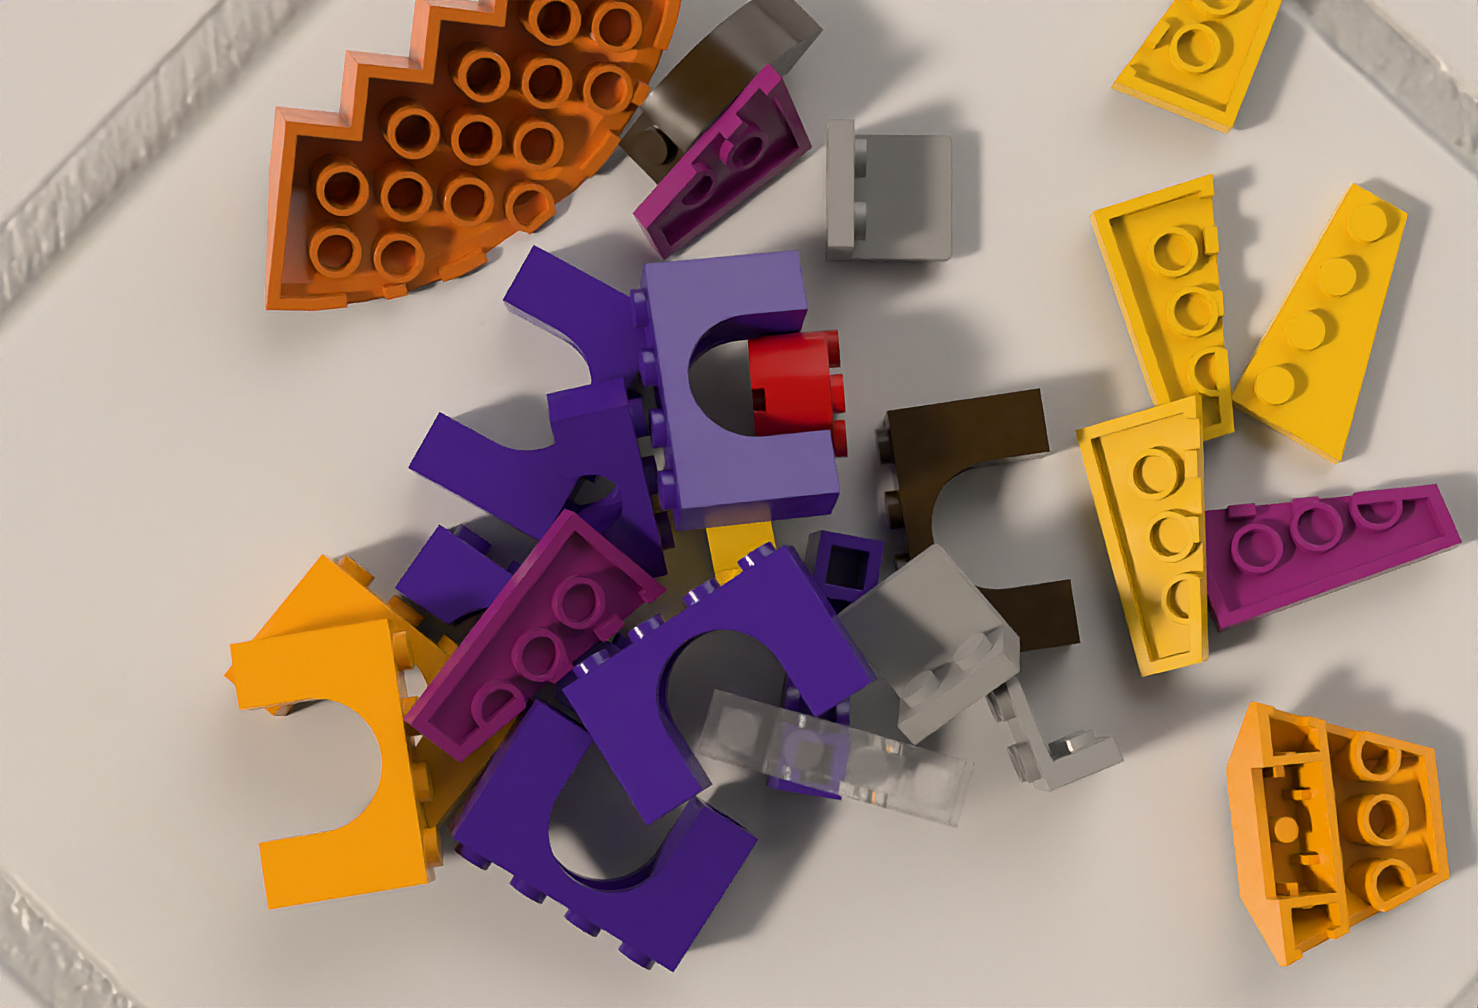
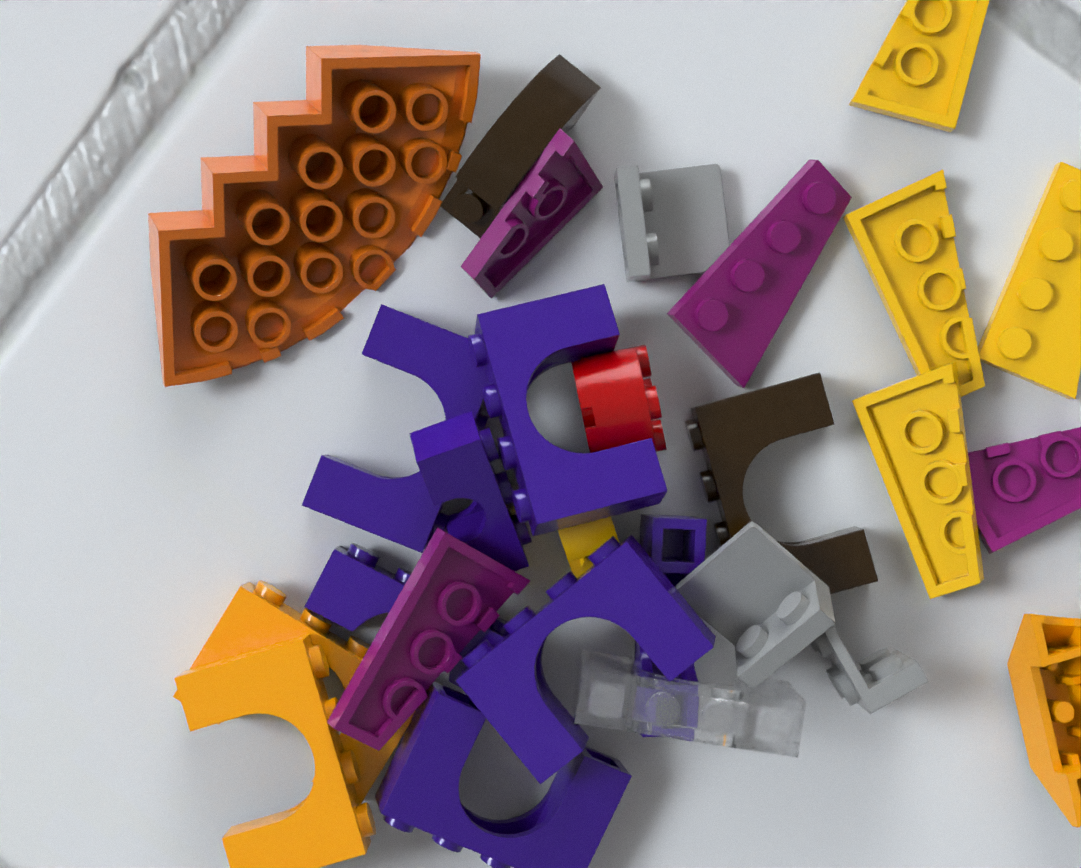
camera: 10 degrees left, 5 degrees up
none -> magenta wing [667,159,852,388]

